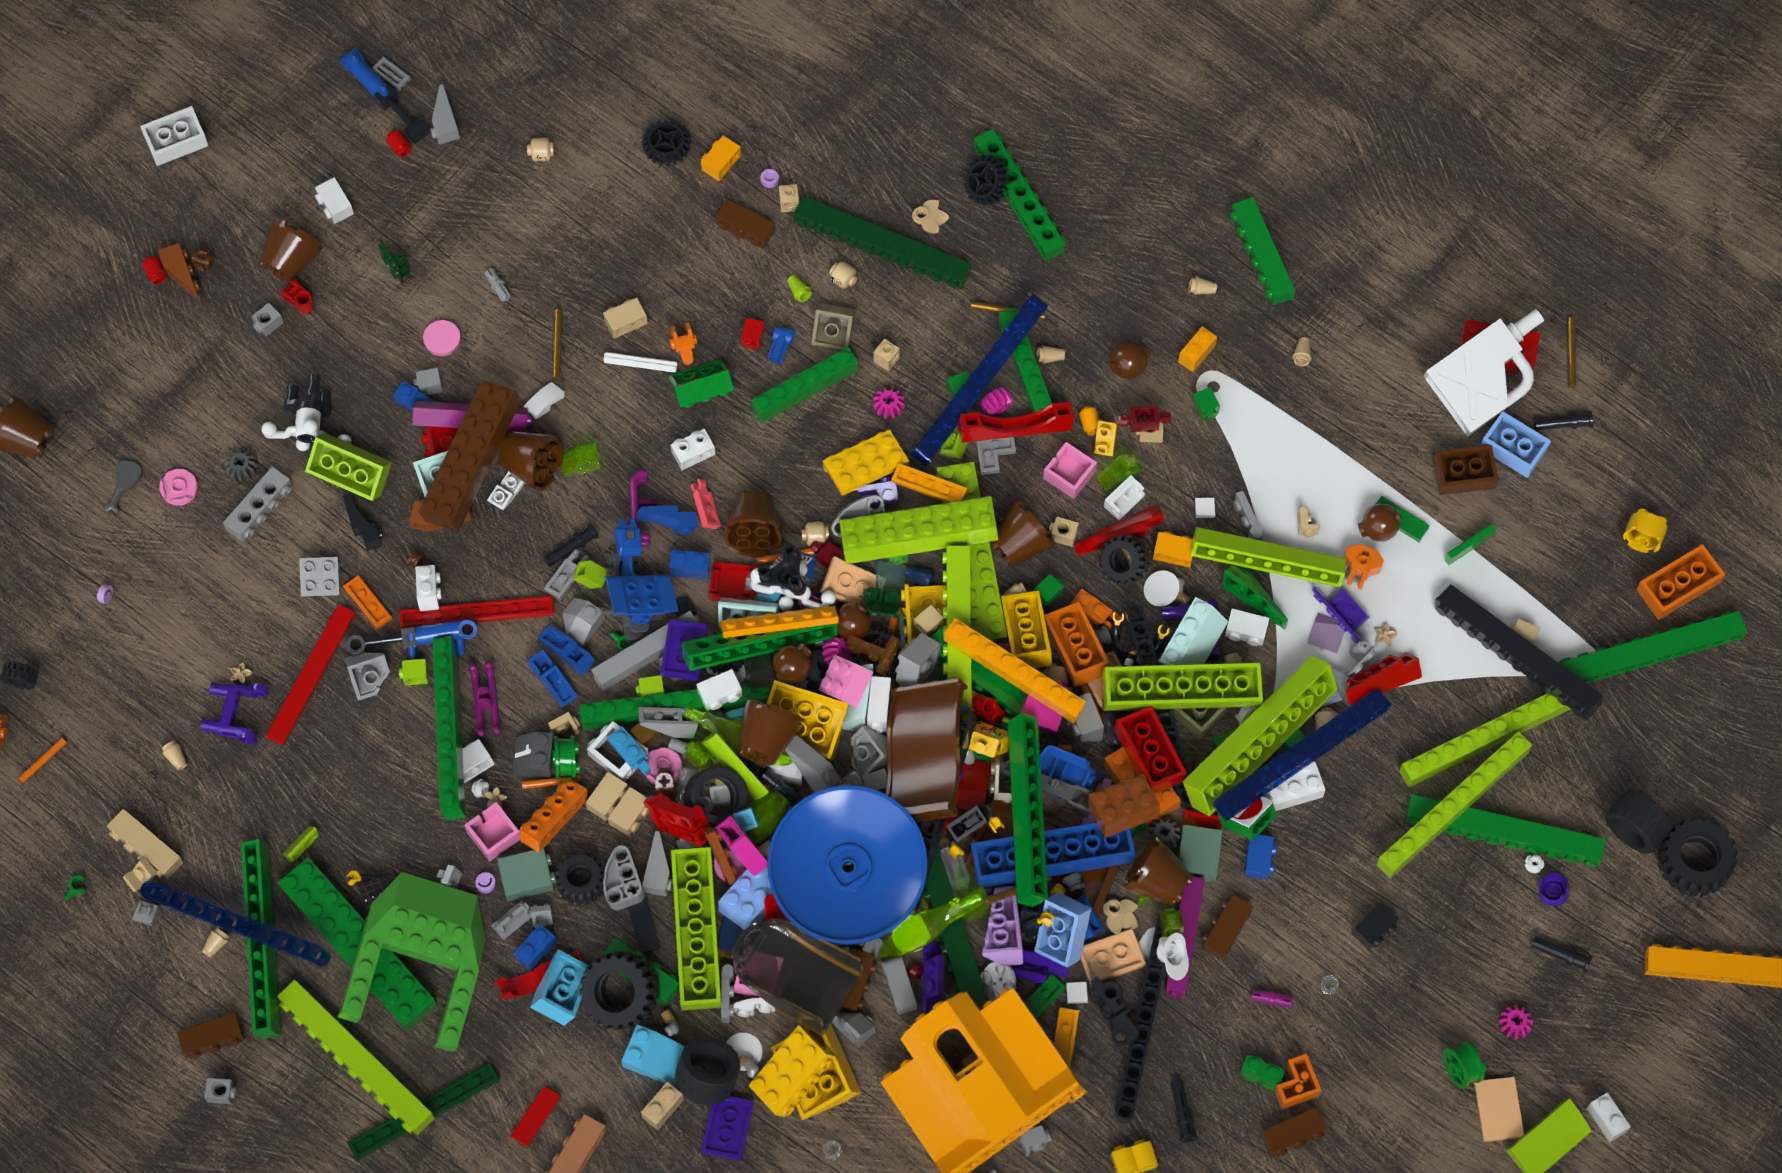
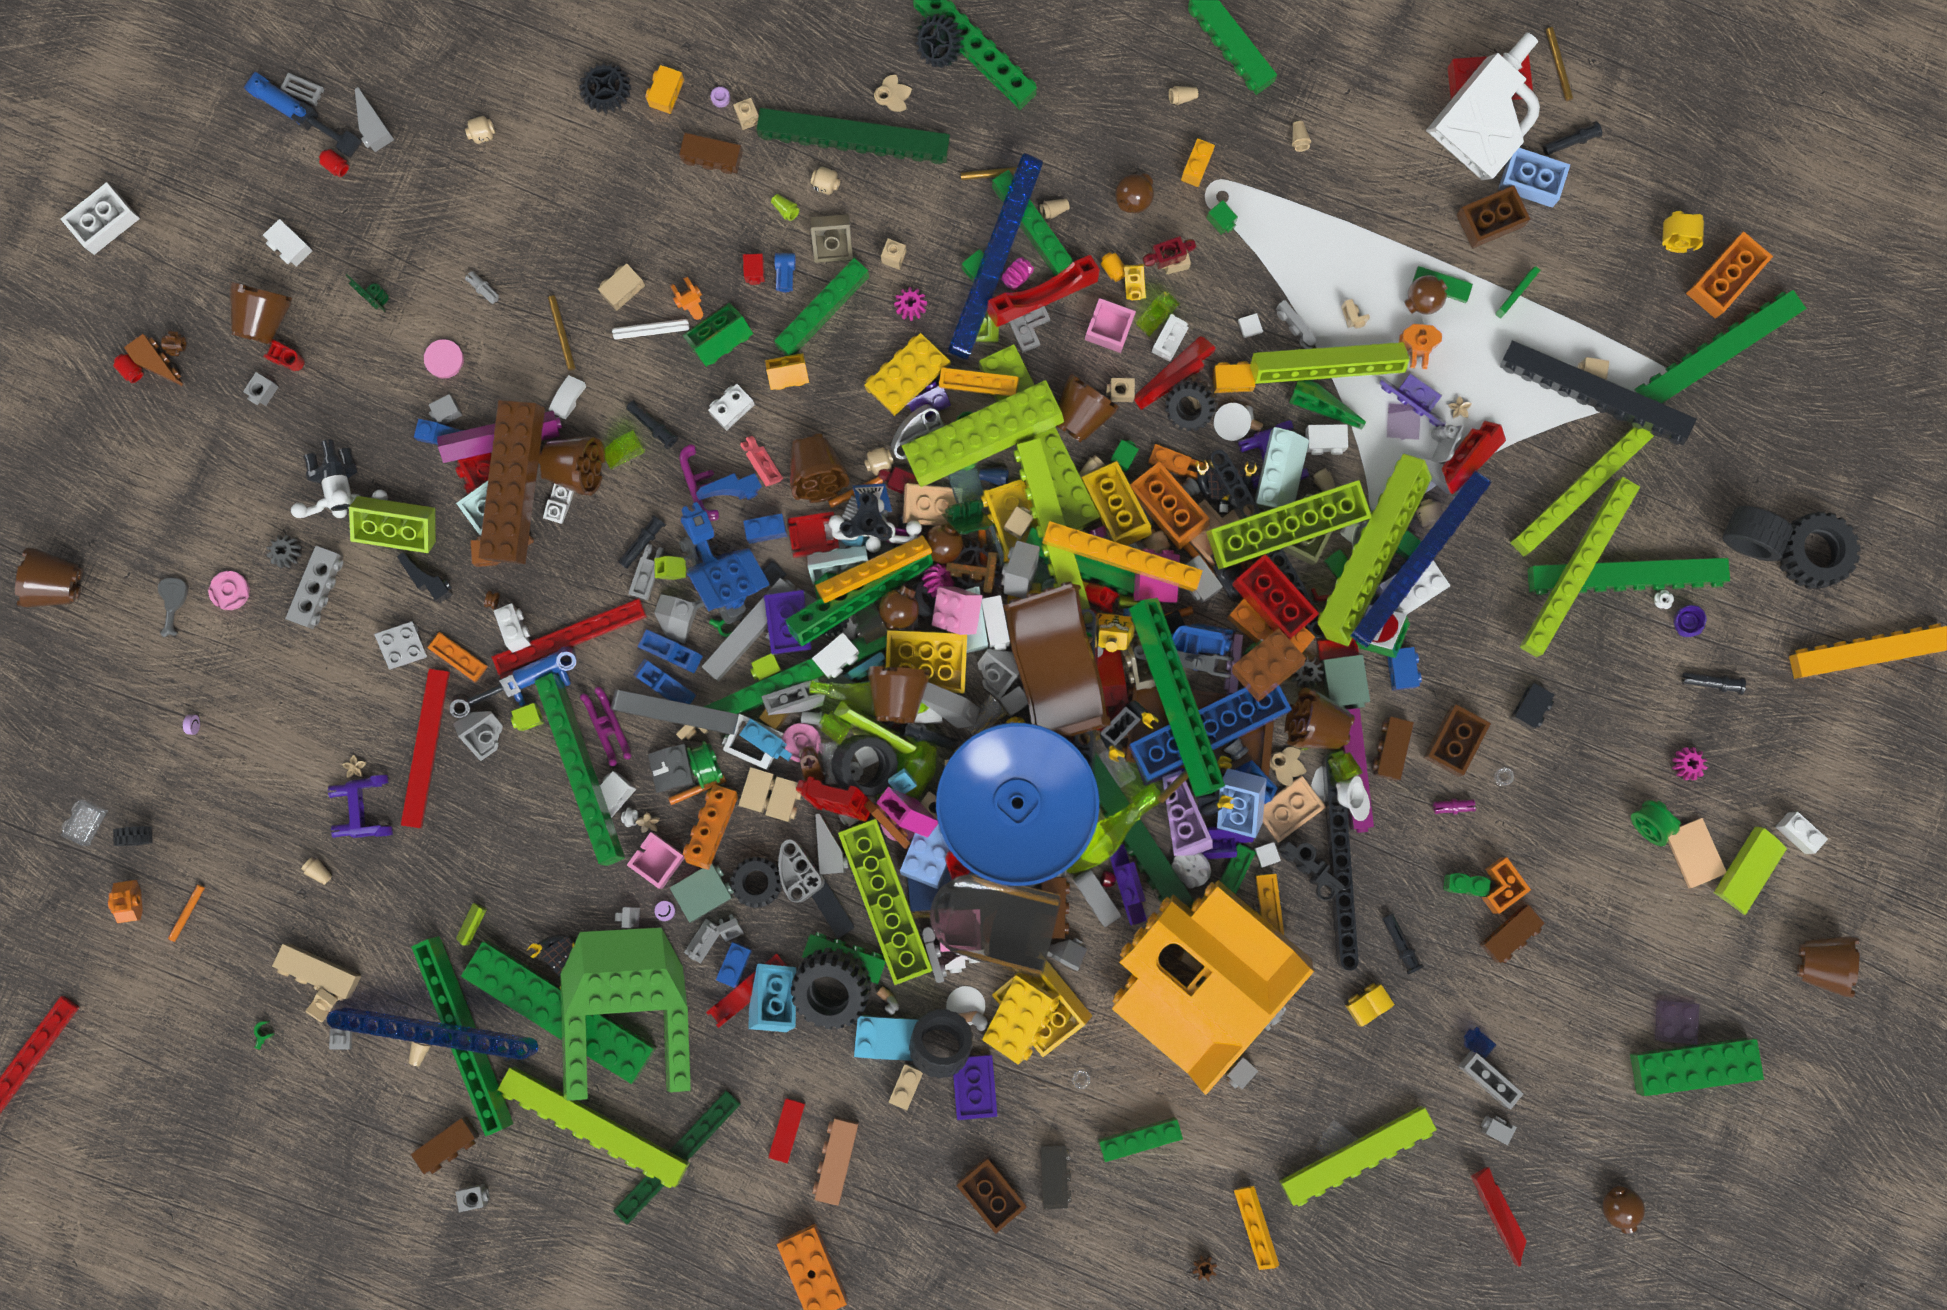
camera: 20 degrees left, 15 degrees up
none -> dark grey beam [610,690,739,735]
none -> black pin [626,400,678,449]
none -> light orange brick [765,353,809,390]
none -> reddish brown brick [1423,704,1491,777]

